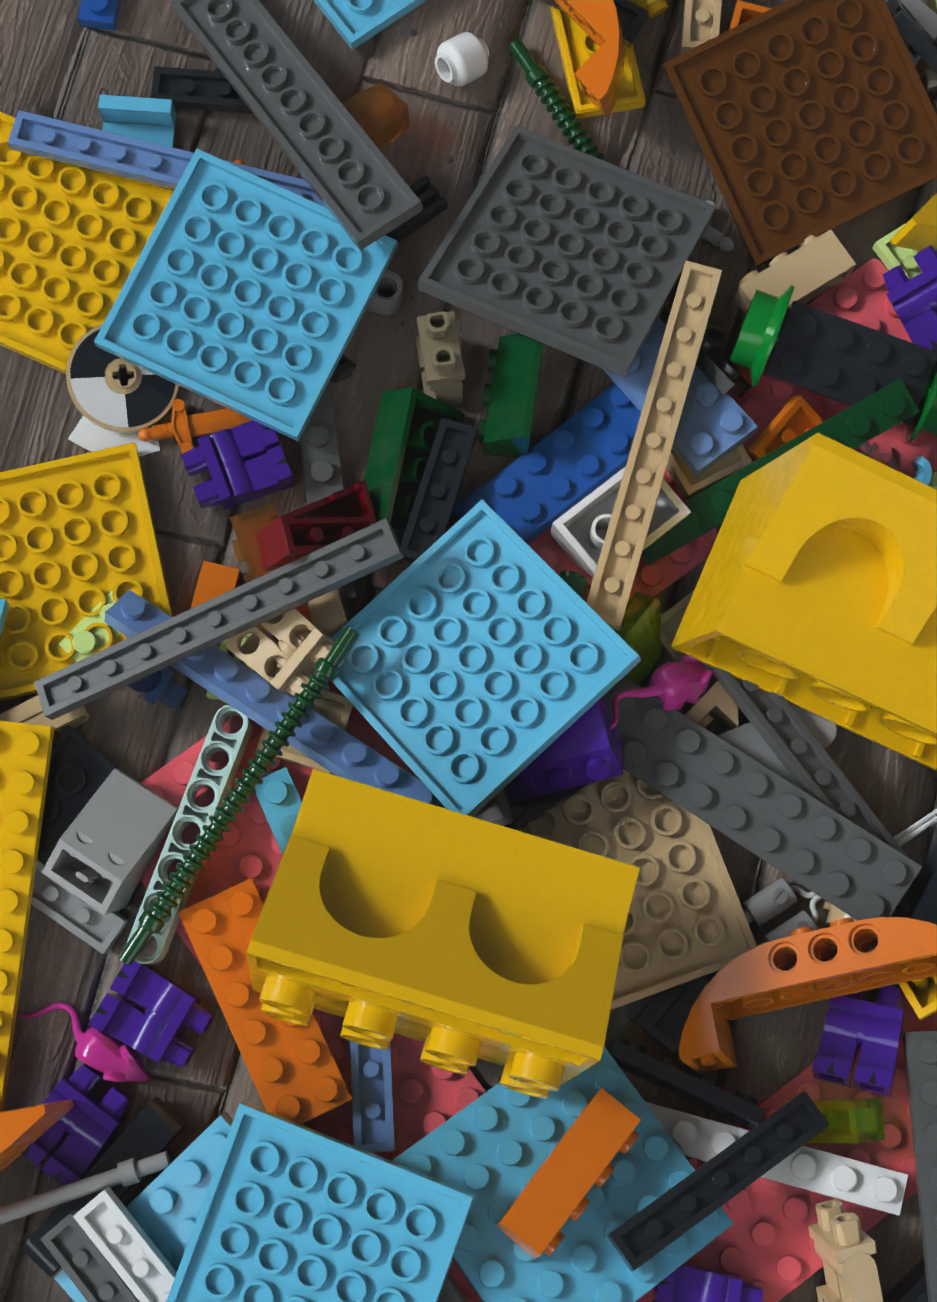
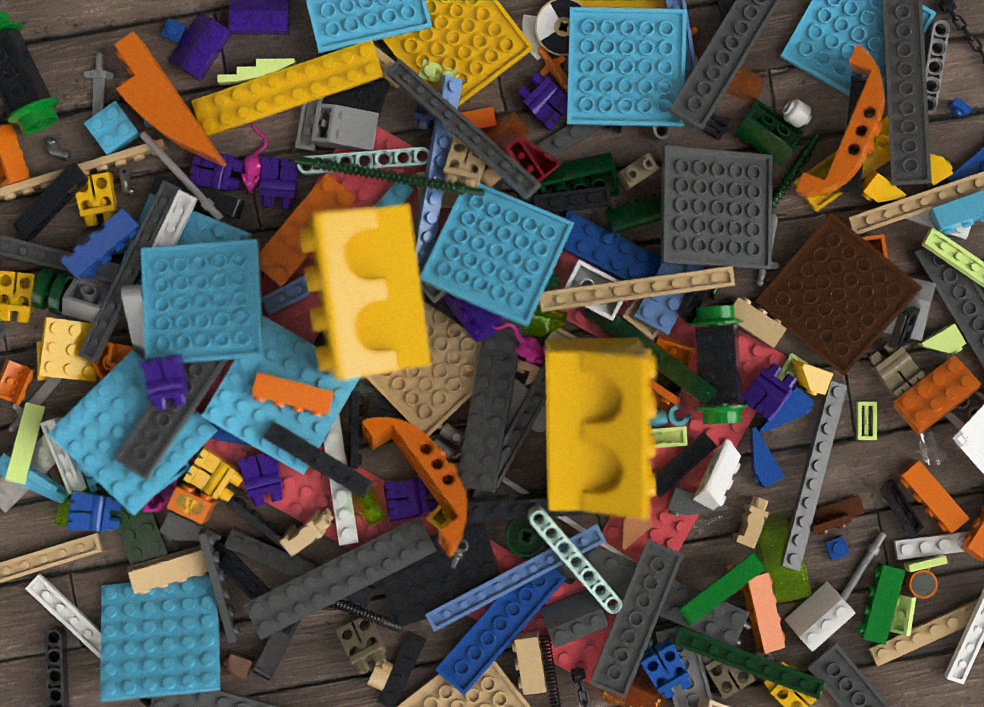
camera: 60 degrees right, 10 degrees up
none -> dark green slope [734,99,804,166]

